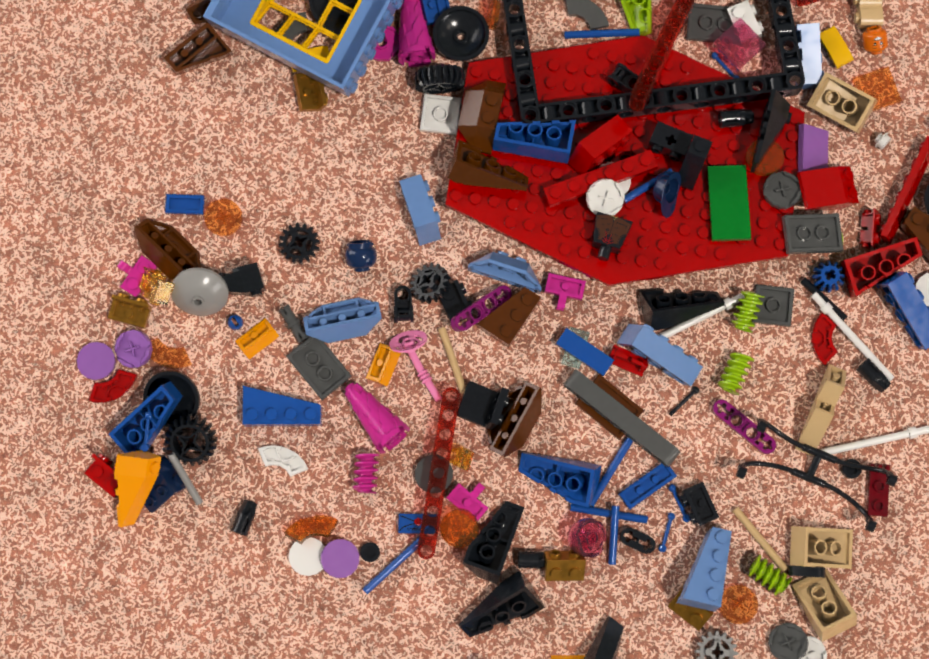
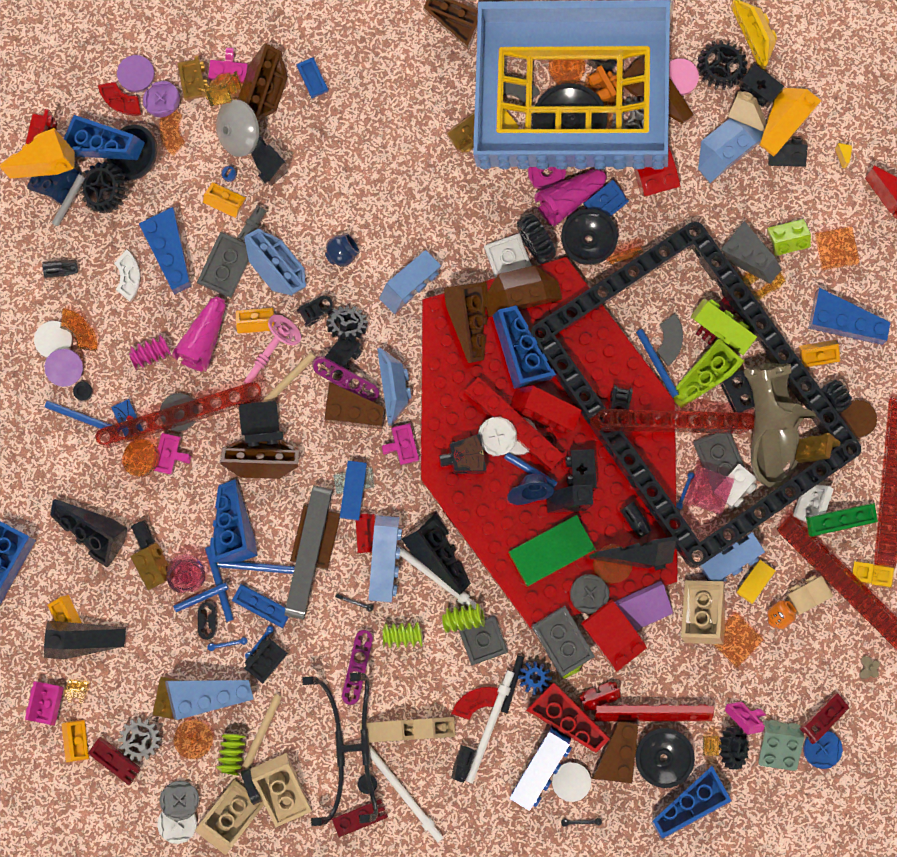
camera: 60 degrees right, 0 degrees up
blue hinge [141,412,153,452] -> none
clear orange tile [204,199,243,237] -> none
black gear [278,223,320,265] -> none
clear yellow tile [449,447,474,471] -> none
black wedge [462,501,524,584] -> none
white plate [874,133,891,150] -> none

